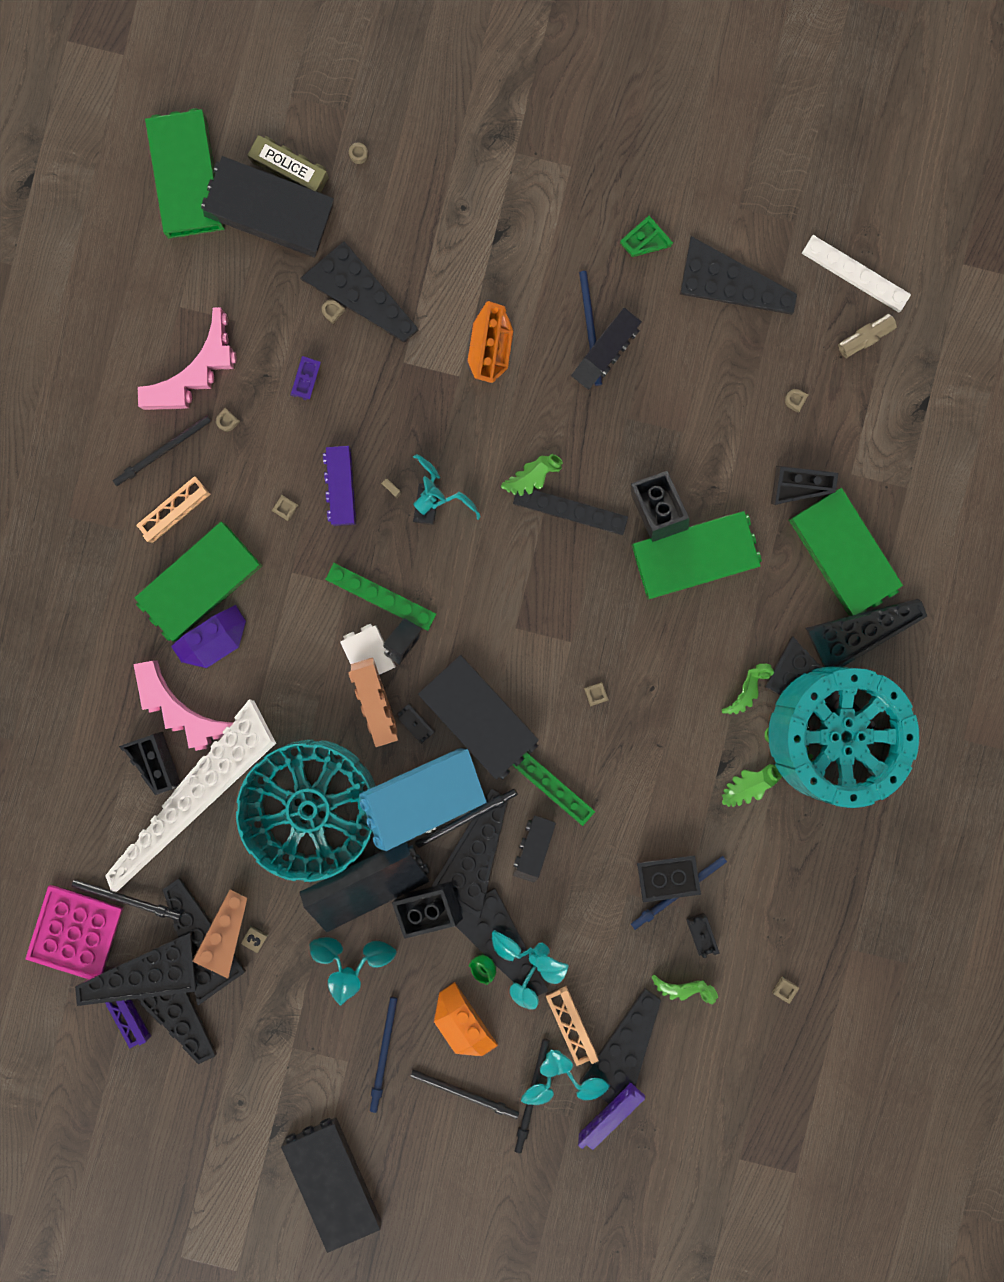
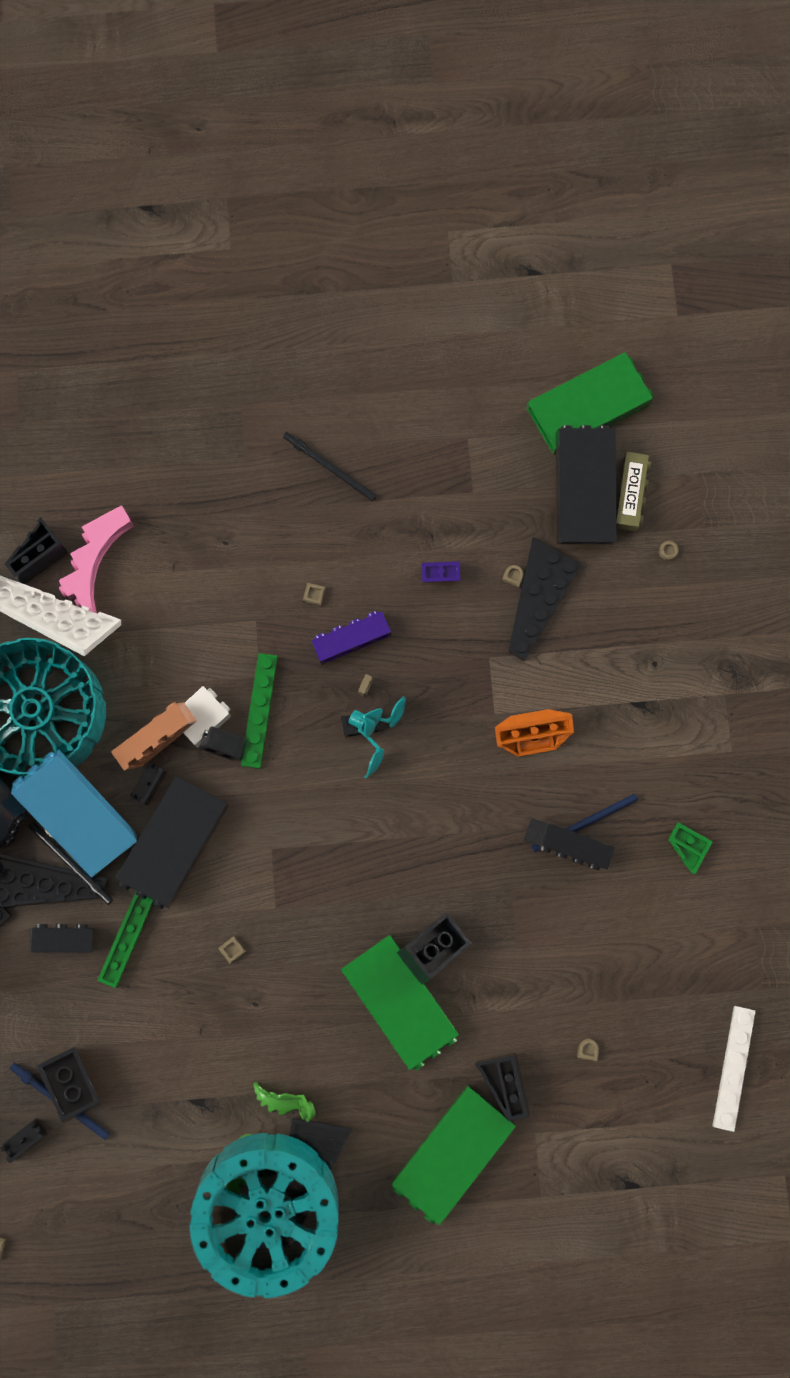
camera: 75 degrees right, 10 degrees down
green brick [134,522,262,641] -> none
light nougat fence [136,476,210,543] -> none
bright pink arch [138,307,237,410] -> none
dark purple wedge [171,605,246,668] -> none
dark tan tile [216,408,240,432] -> none
bright green plant [501,454,563,496] -> none
black plate [513,489,628,536] -> none
black wing [680,236,797,315] -> none
bright green plant [722,764,782,807] -> none
black wing [806,599,927,667] -> none
dark tan piece [838,314,897,358] -> none

